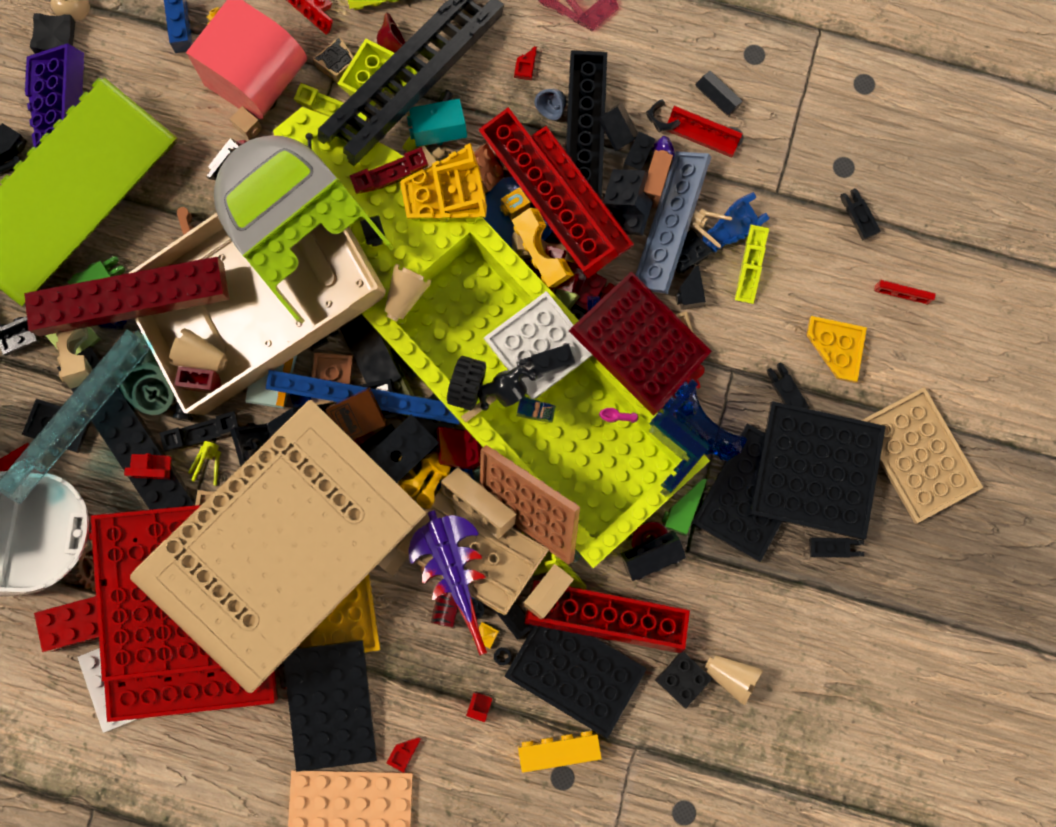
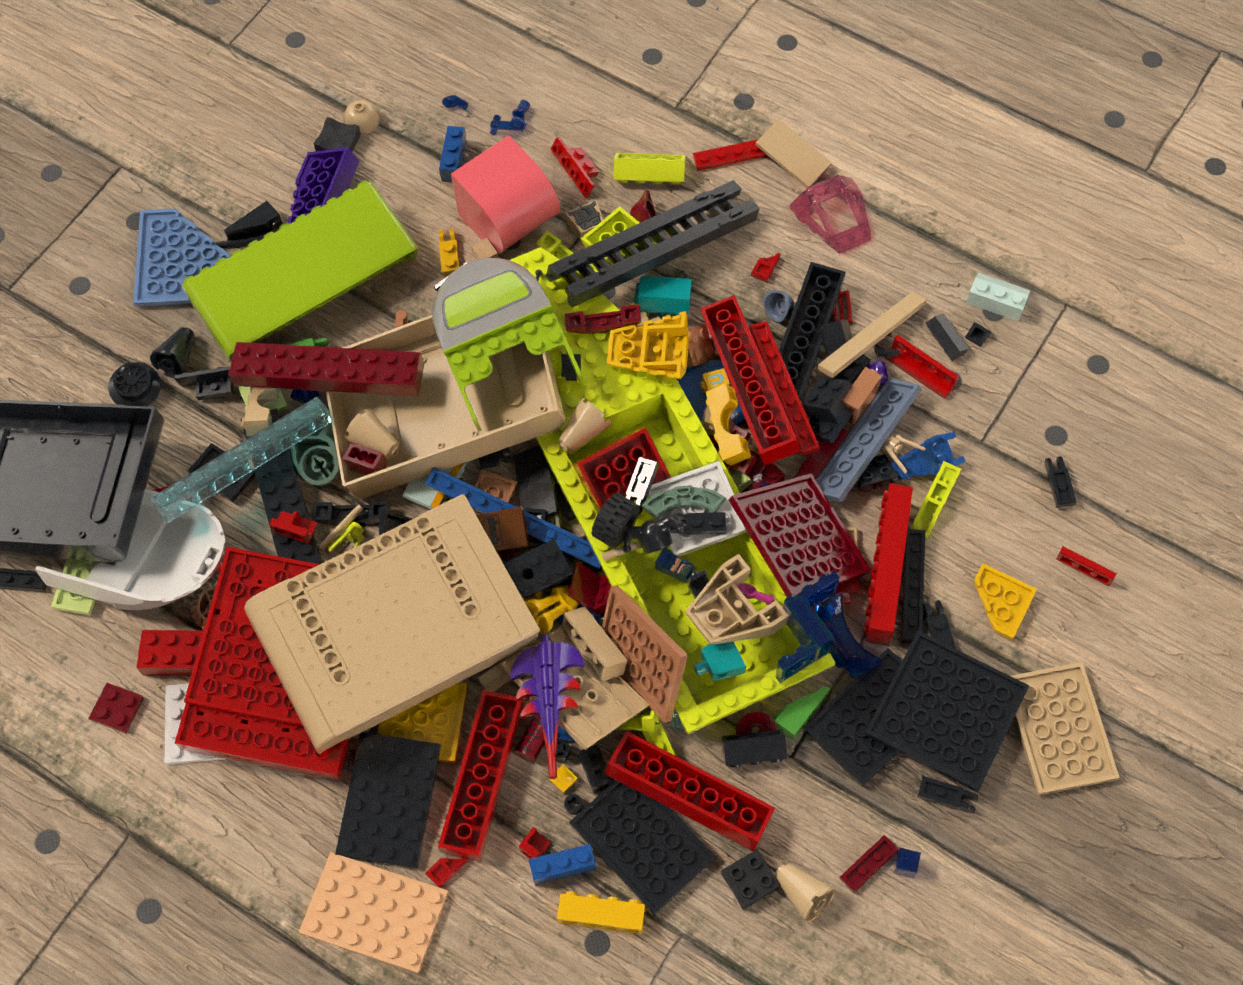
camera: 25 degrees right, 15 degrees down
black wheel [173,403,193,422] -> none
tan piece [524,564,574,619] -> none
black slope [675,266,706,310] -> none
none -> dark red plate [88,683,144,734]
none -> tan bar [318,504,364,551]
none -> red brick [438,690,524,862]
none -> yellow hinge [439,228,459,275]
none -> blue brick [529,844,596,886]
none -> red slope [573,427,671,510]
none -> hinge [626,457,660,515]
none -> sand green tile [642,486,726,520]
none -> tan wedge [685,554,789,645]
none -> black bracket [687,570,709,599]
none -> teal torso [693,641,746,681]
none -> dark red tile [794,429,849,480]
none -> tan tile [818,292,927,378]
none -> red tile [833,291,853,325]
none -> dark red tile [839,835,899,893]
none -> red brick [863,484,913,646]
none -> clear blue brick [893,847,921,879]
none -> black tile [901,529,925,643]
none -> black slope [965,322,992,347]
none -> light aqua slope [966,273,1031,321]

